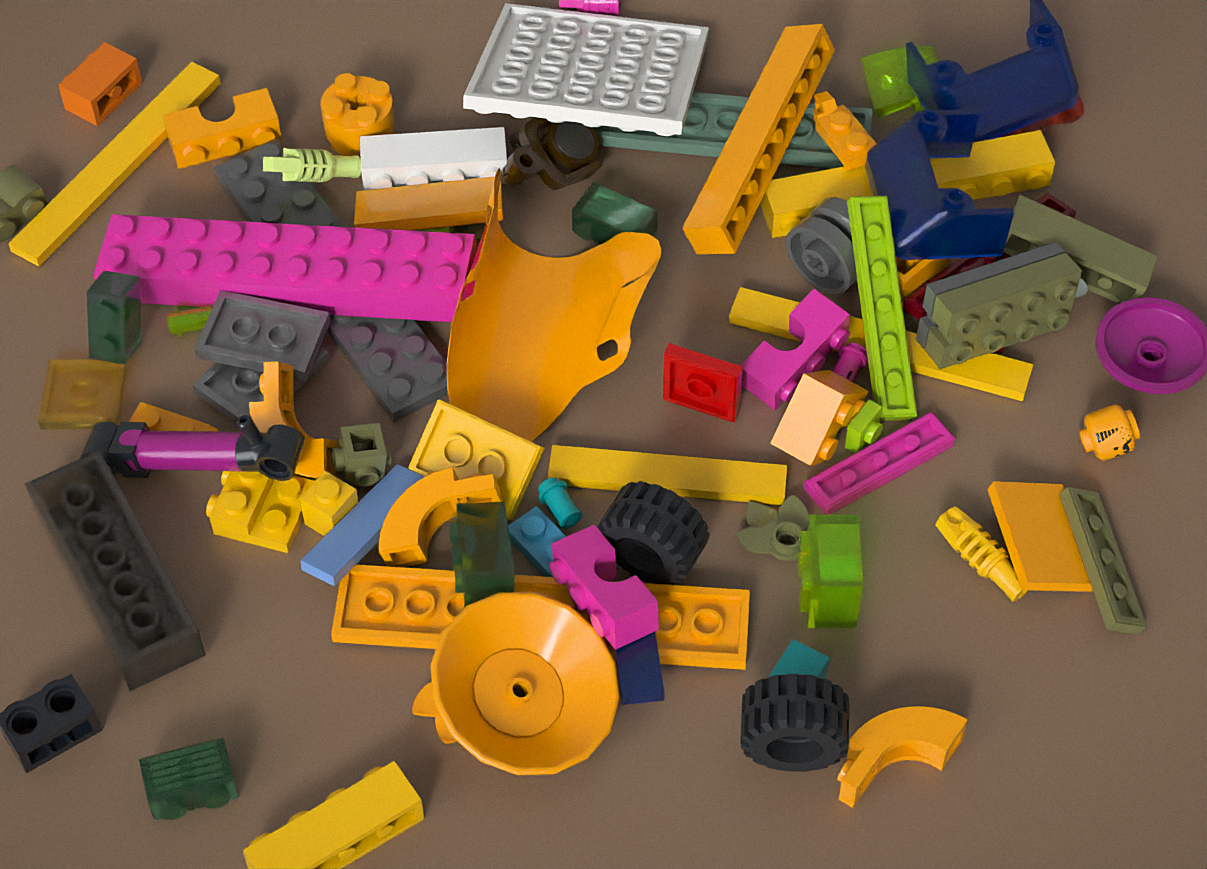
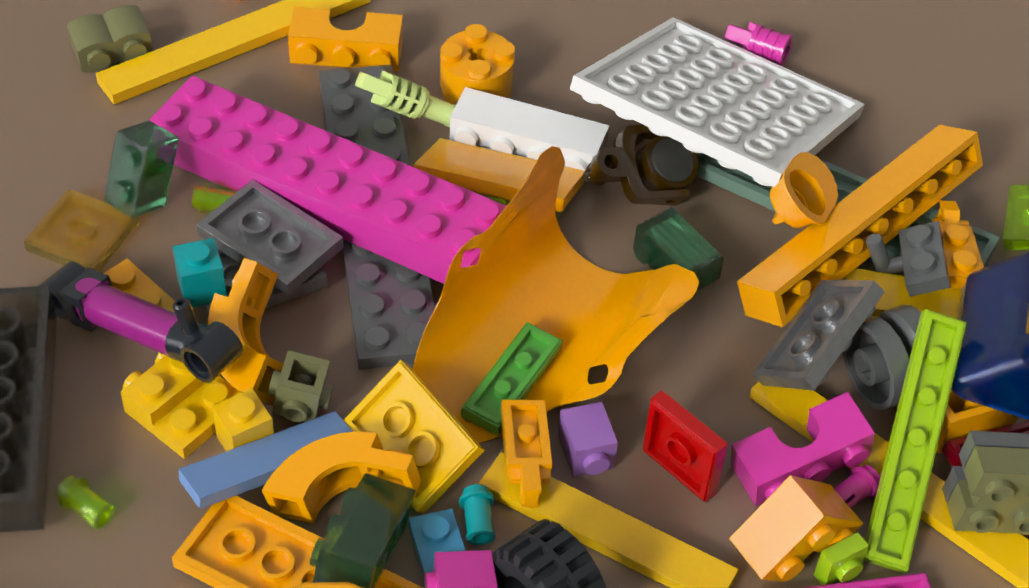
camera: 20 degrees right, 5 degrees down
none -> clear neon green pin [56,475,115,529]
none -> teal brick [172,237,227,308]
none -> bright green tile [461,322,563,436]
none -> light orange hinge [500,400,552,508]
none -> medium lavender brick [558,402,618,477]
none -> flat silver plate [753,280,885,391]
none -> light orange piece [769,152,838,229]
none -> dark grey plate [866,221,951,297]

